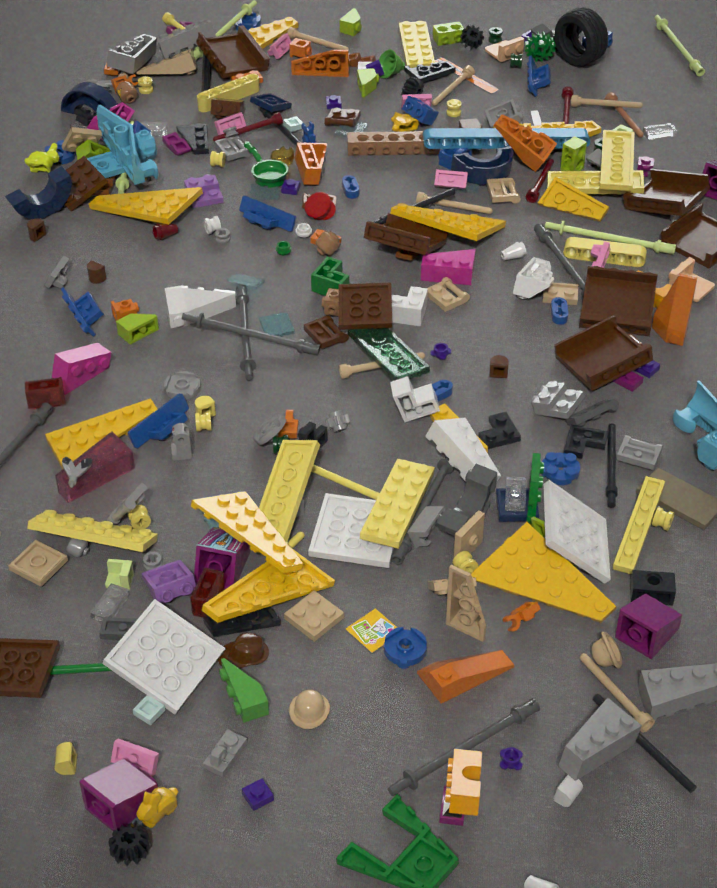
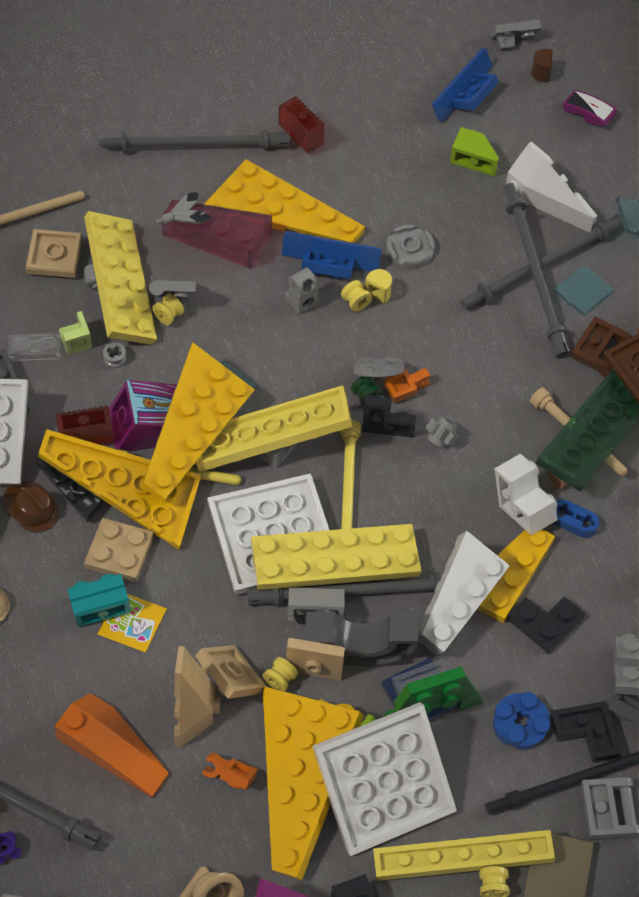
camera: 60 degrees right, 15 degrees up
dark pink wedge [50,343,111,396] -> none
orange brick [111,299,139,321] -> none
medium lavender plate [141,560,197,603] -> none
blue plate [384,627,427,669] -> none
none -> teal brick [67,574,131,627]
none -> slope [562,90,617,127]

